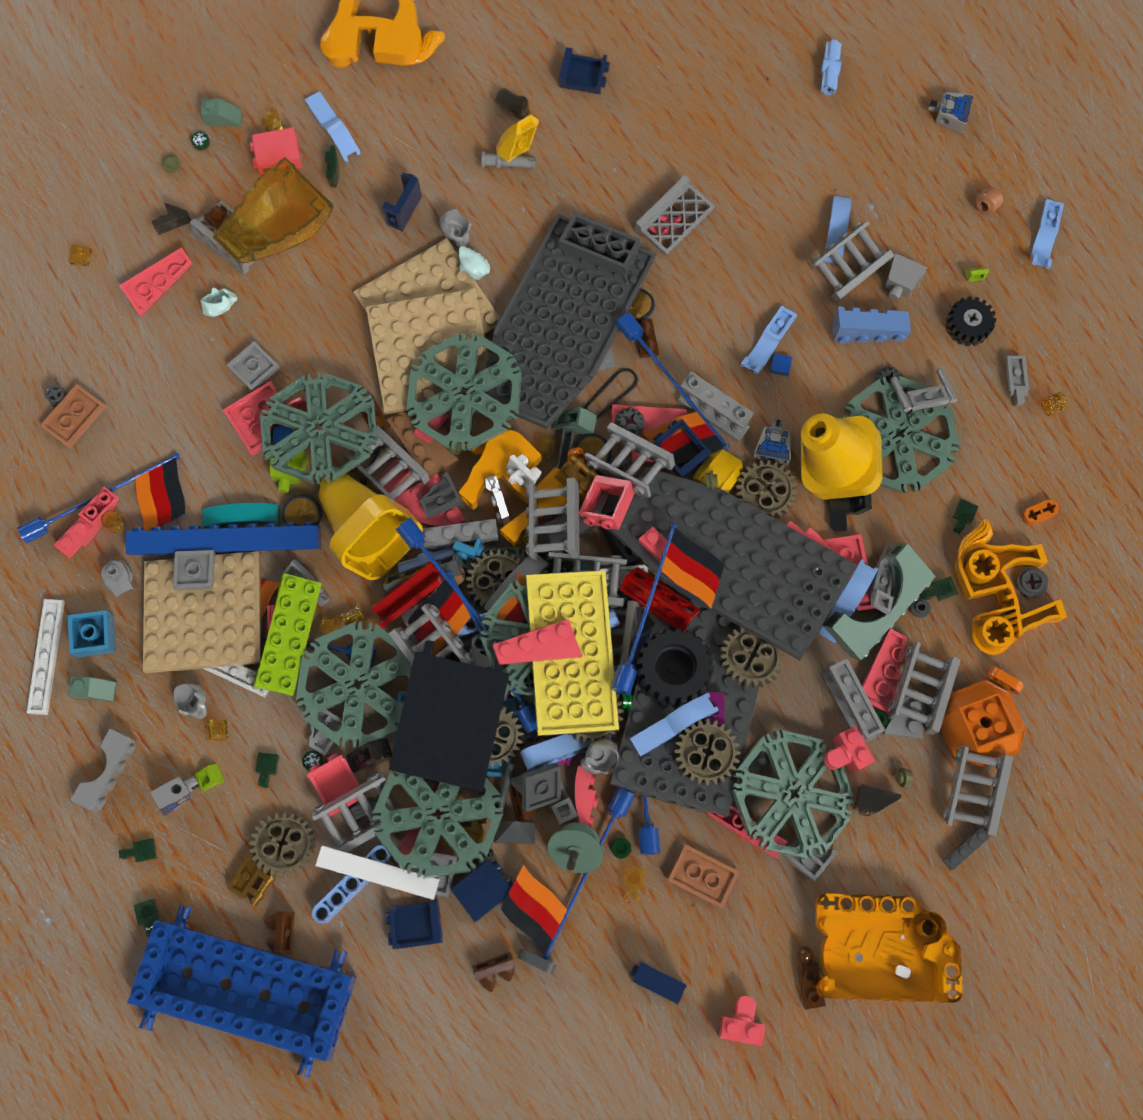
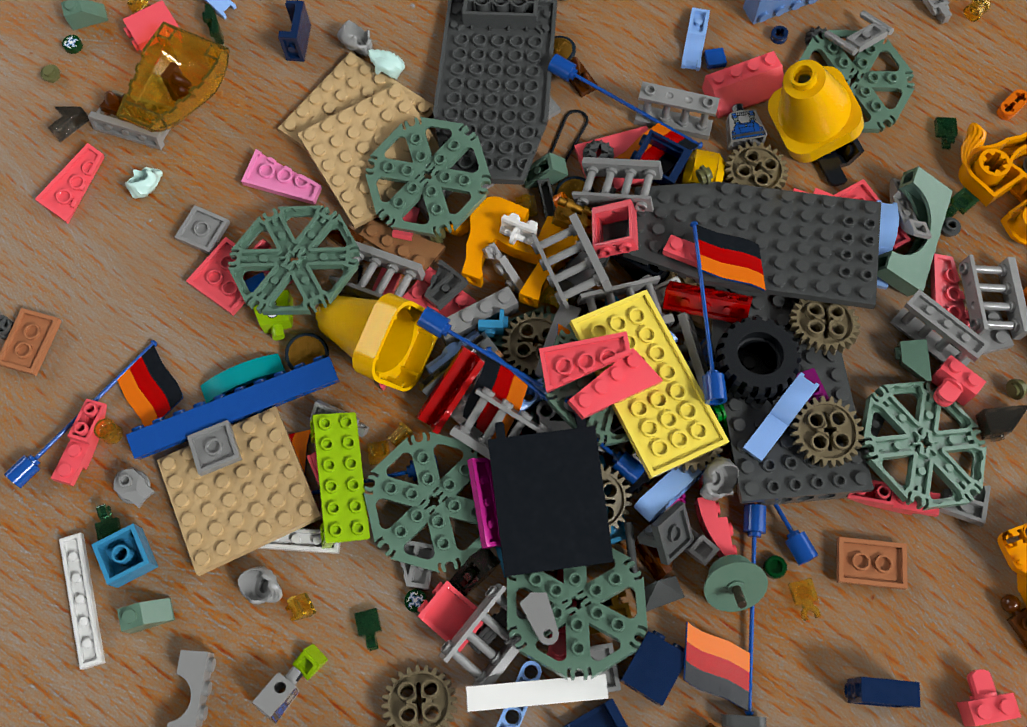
camera: 20 degrees left, 5 degrees down
none -> clear green plate [95,504,121,541]
none -> reddish brown tile [161,62,194,103]
none -> bright pink wing [241,149,322,205]
none -> dark pink plate [467,458,501,549]
none -> light grey piece [520,592,559,645]
none -> coral wing [539,331,631,393]
none -> coral slope [702,51,784,118]
none -> dark blue bush [770,26,788,44]
none -> sand green slope [894,339,932,383]

